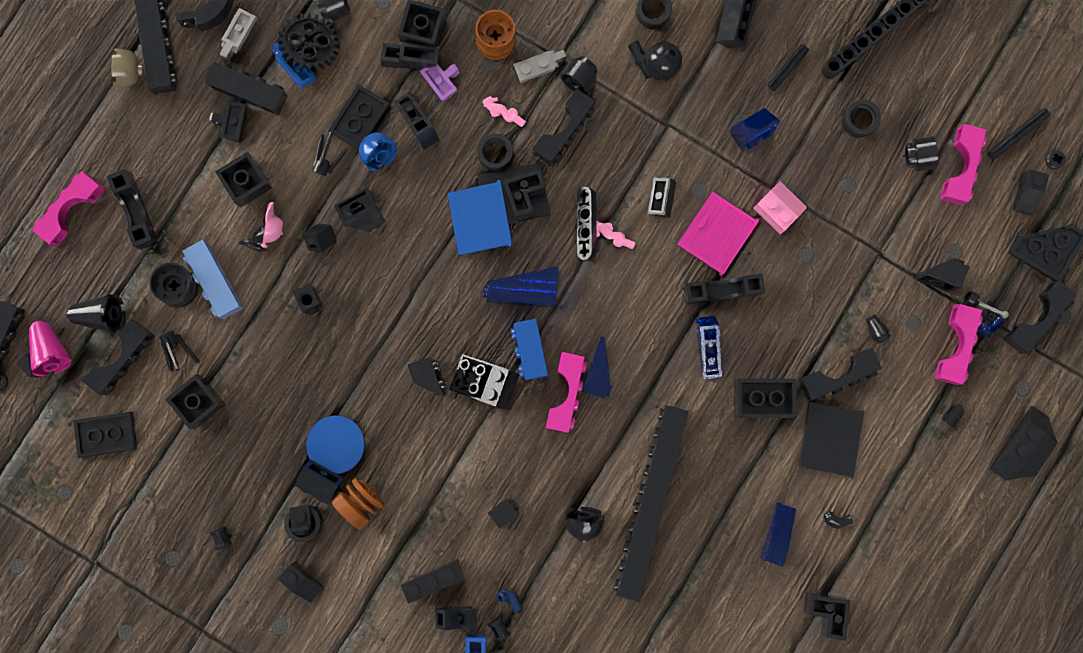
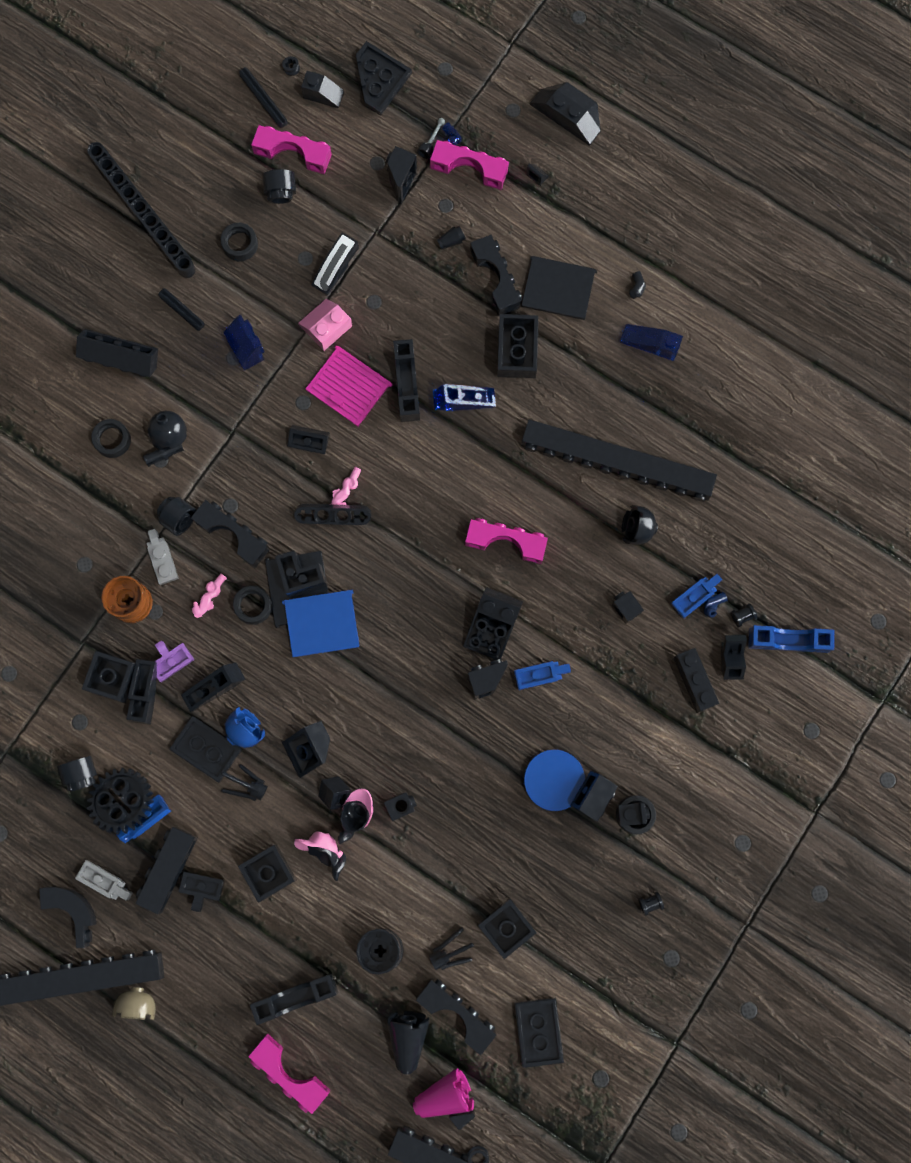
camera: 90 degrees left, 5 degrees down
medium blue brick [183,240,244,320] -> none
black slope [278,561,324,602] -> none
dark orange wheel [332,477,385,530] -> none
clear blue slope [483,267,558,308] -> none
blue brick [511,319,548,381] -> none
clear blue slope [582,336,612,399] -> none
black brick [804,592,851,641] -> none
black arch [1003,280,1077,354] -> none
none -> slope [311,232,359,296]
none -> black hair [338,789,373,844]
none -> blue hinge [514,661,571,690]
none -> blue hinge [671,574,722,619]

